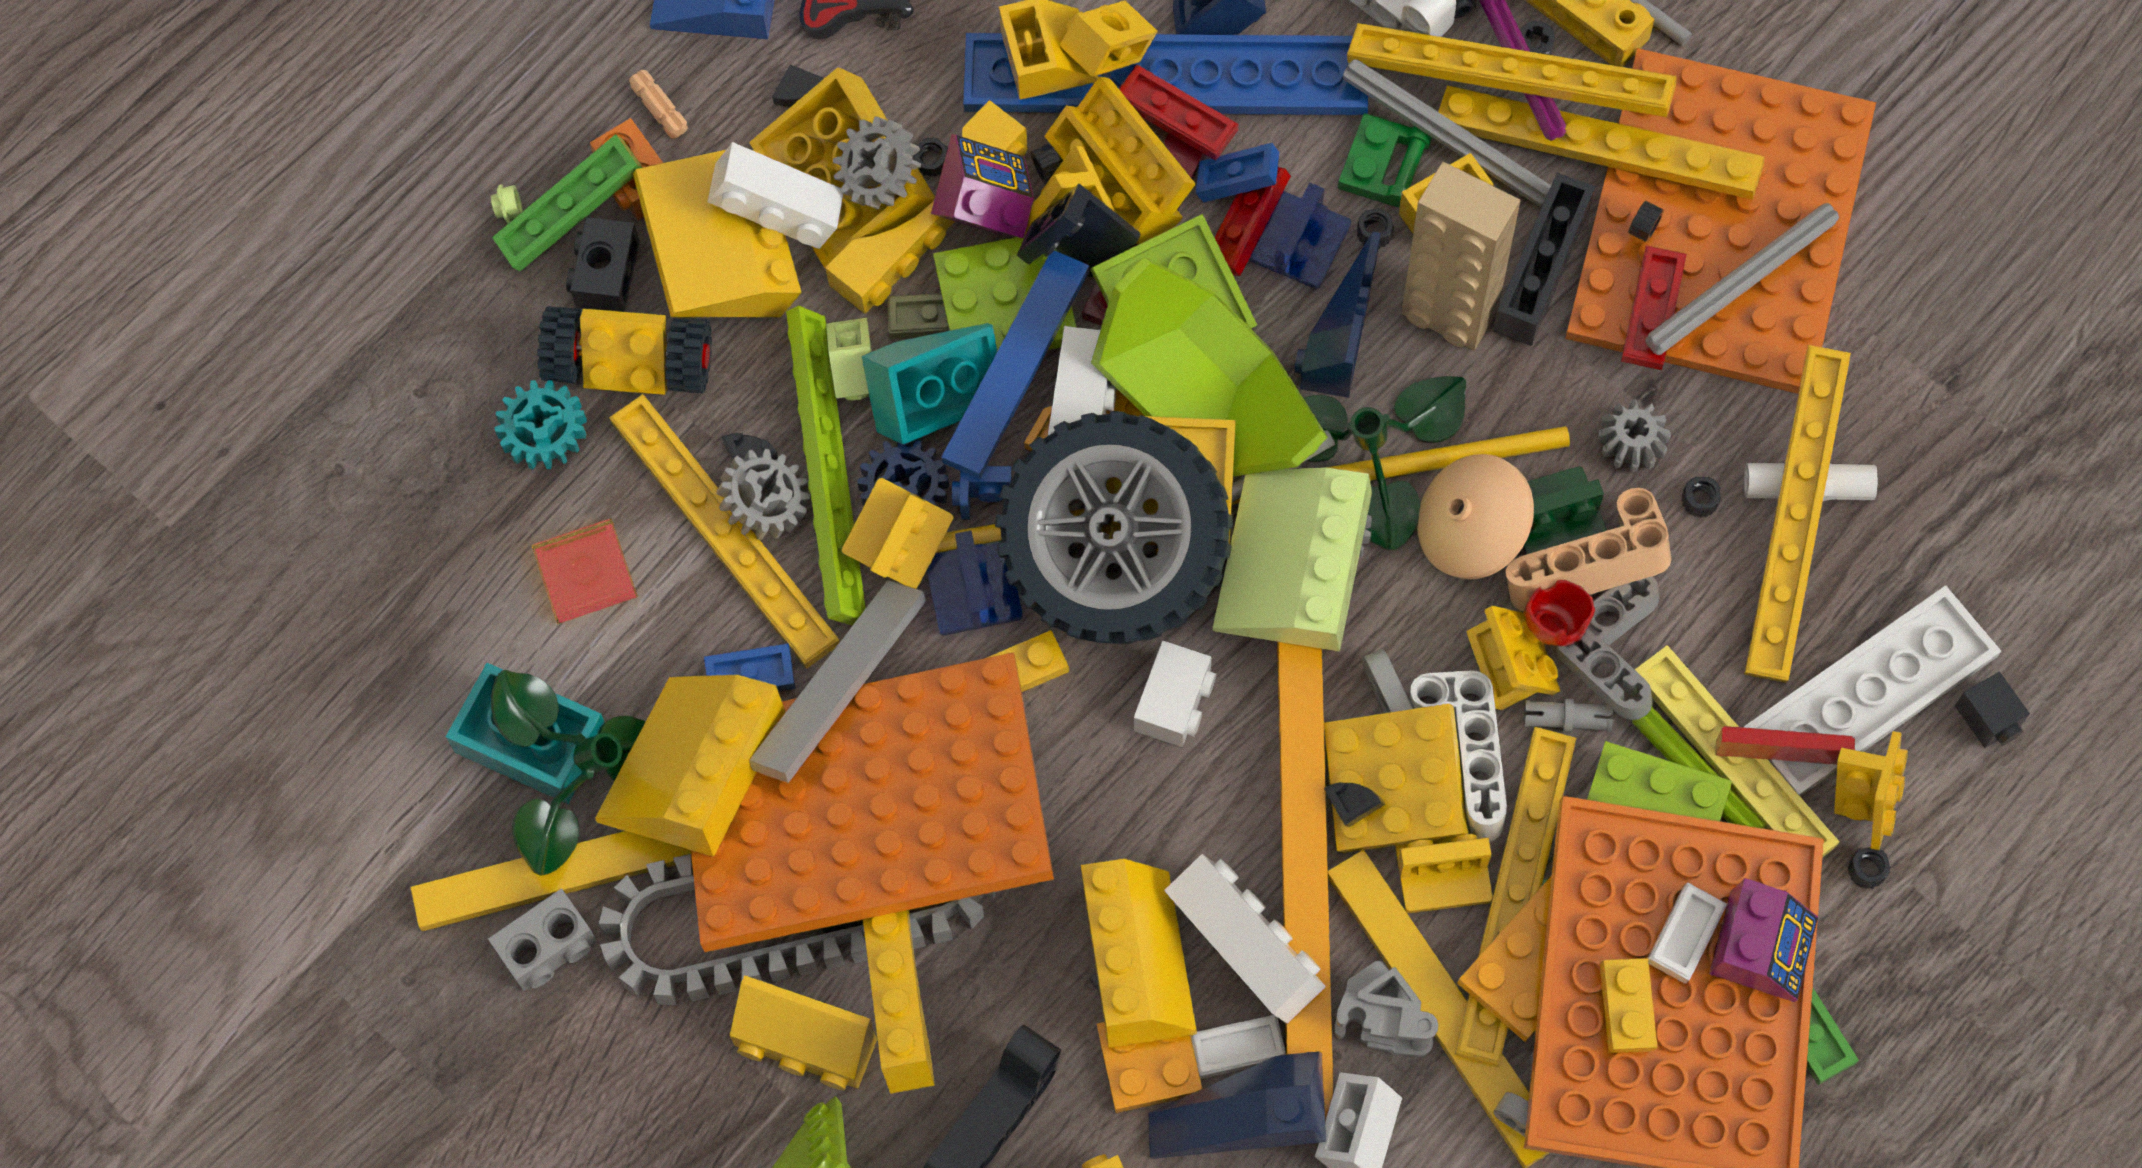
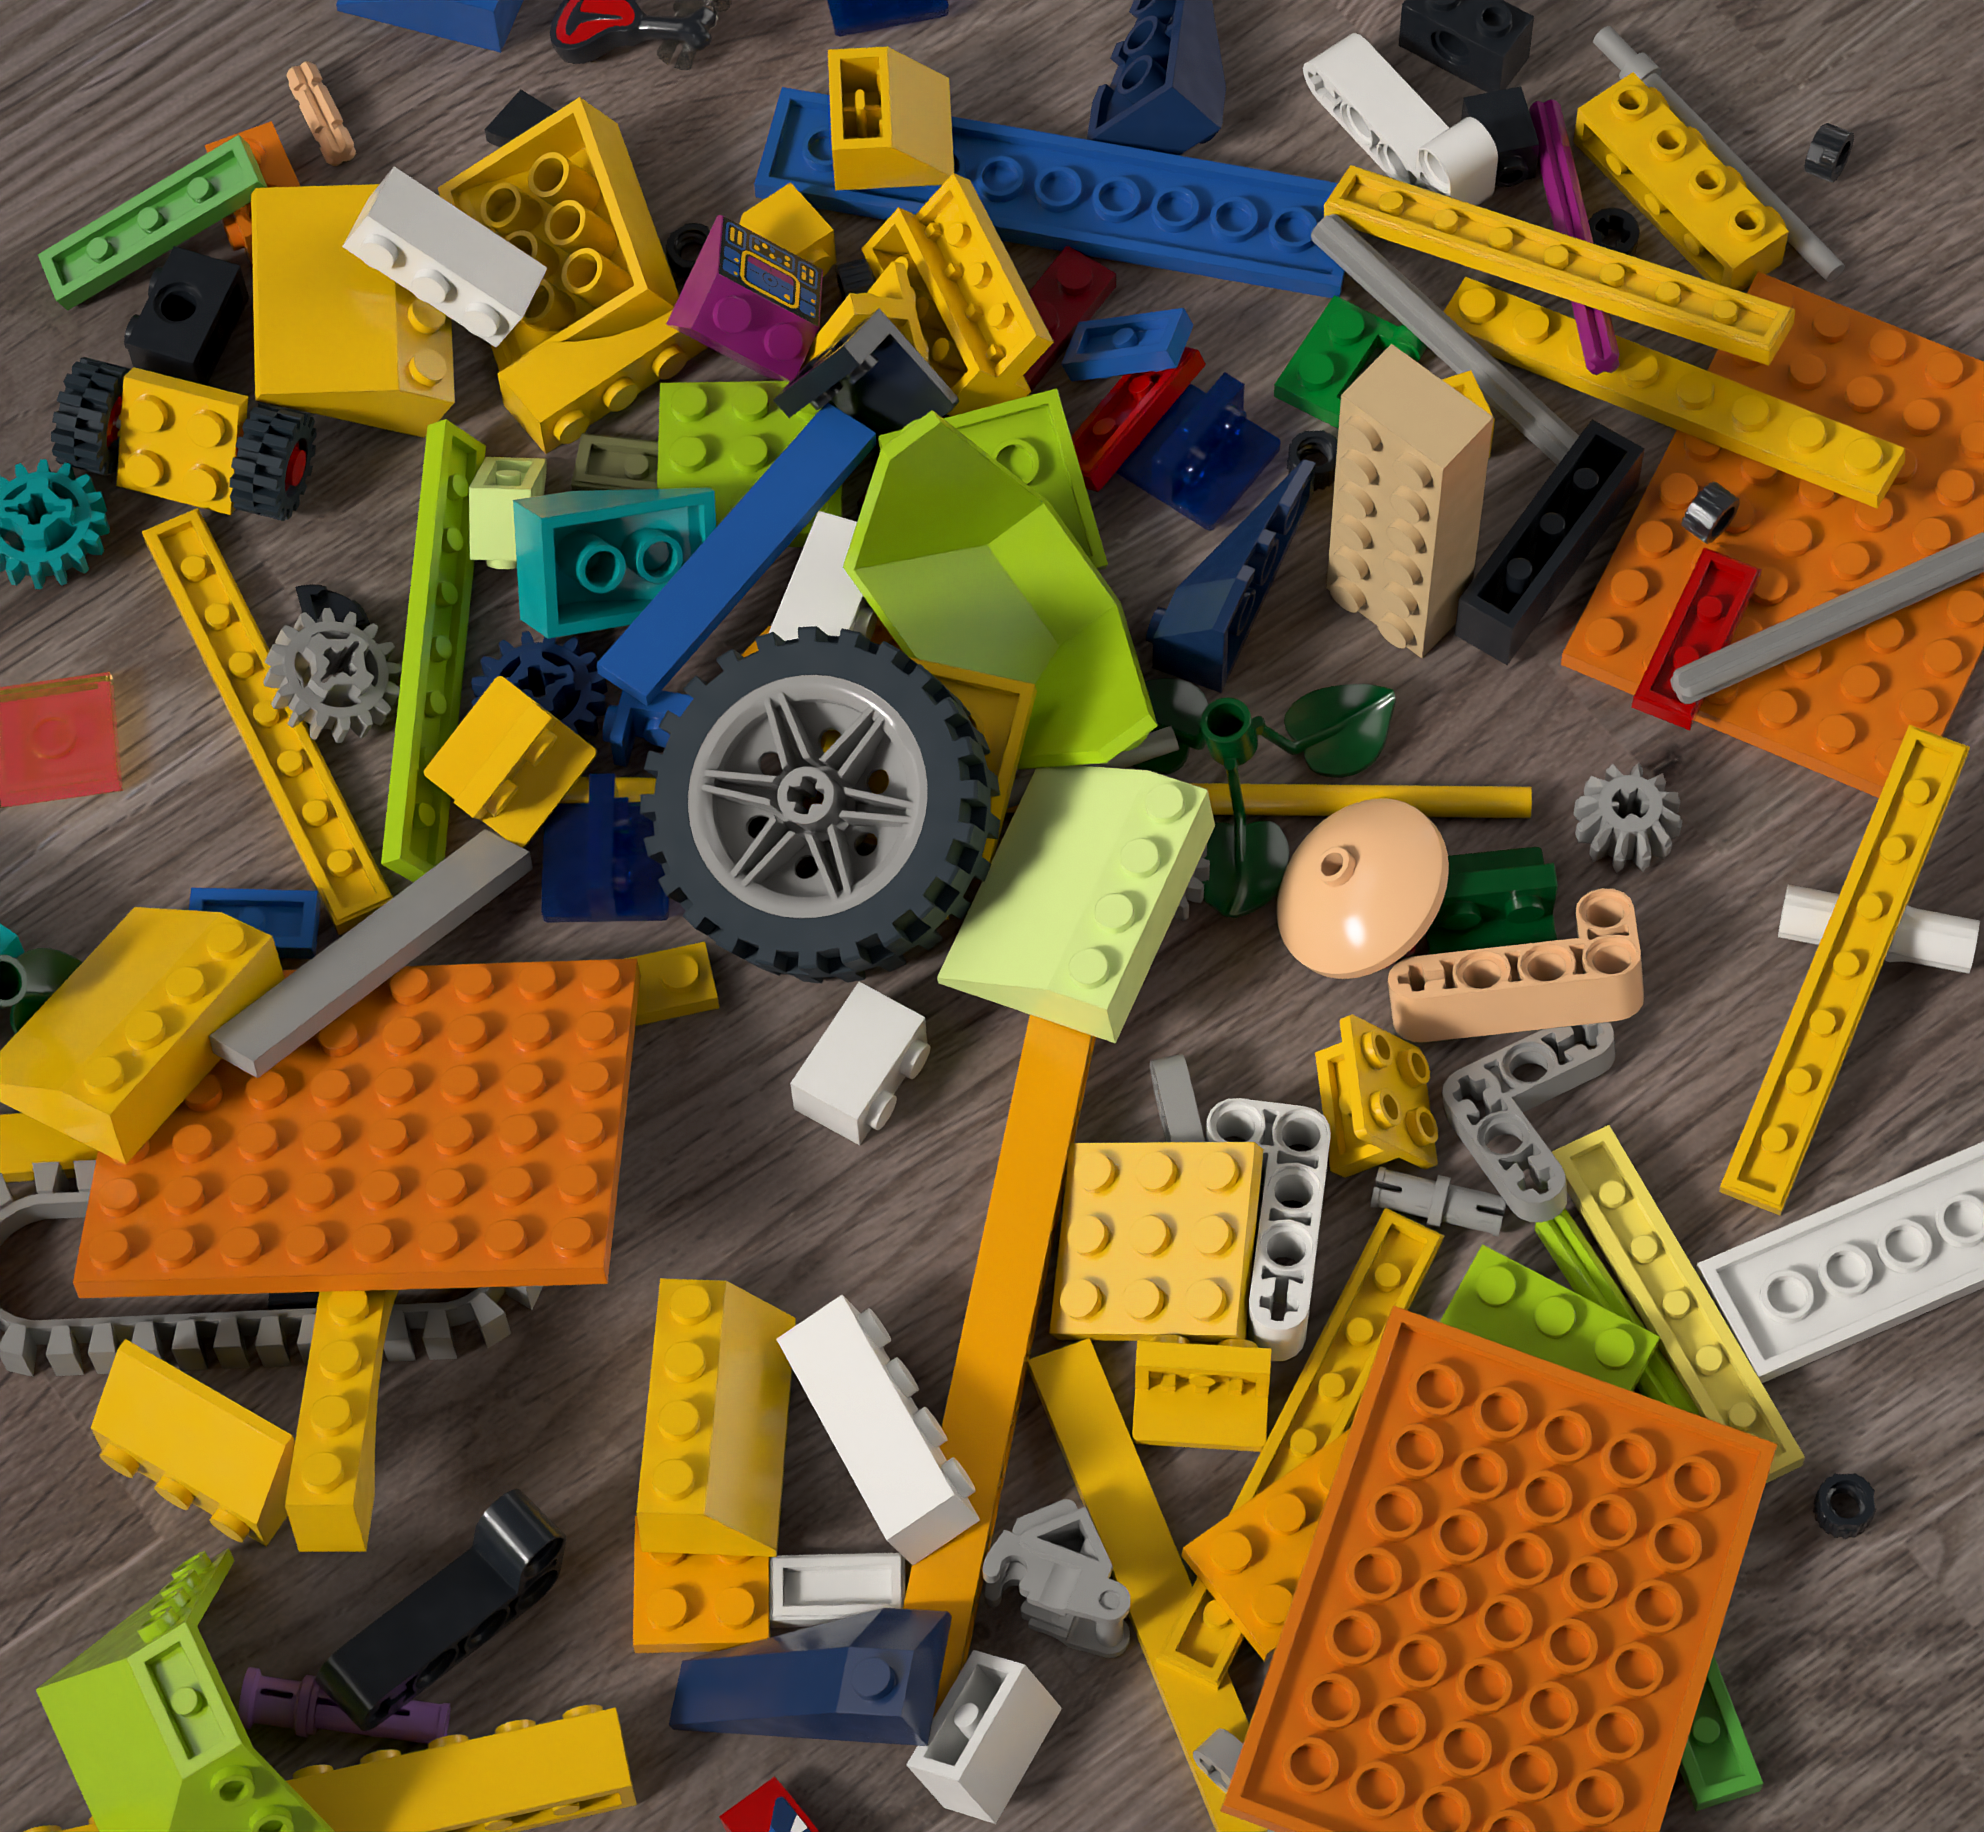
camera: 10 degrees right, 5 degrees down
yellowish green plate [491,184,523,224] -> none
light grey gear [833,117,921,209] -> none
yellow brick [1059,0,1158,77] -> none
red tile [1119,65,1239,161] -> none
black tile [1324,782,1385,827] -> none
red hair [1524,580,1595,646] -> none
yellow plate [1600,958,1658,1053] -> none
white tile [1648,882,1727,984] -> none
black axle [1681,476,1721,518] -> none
magenta slope [1709,878,1818,1002] -> none
red tile [1715,726,1855,765] -> none
yellow bracket [1834,731,1908,850] -> none

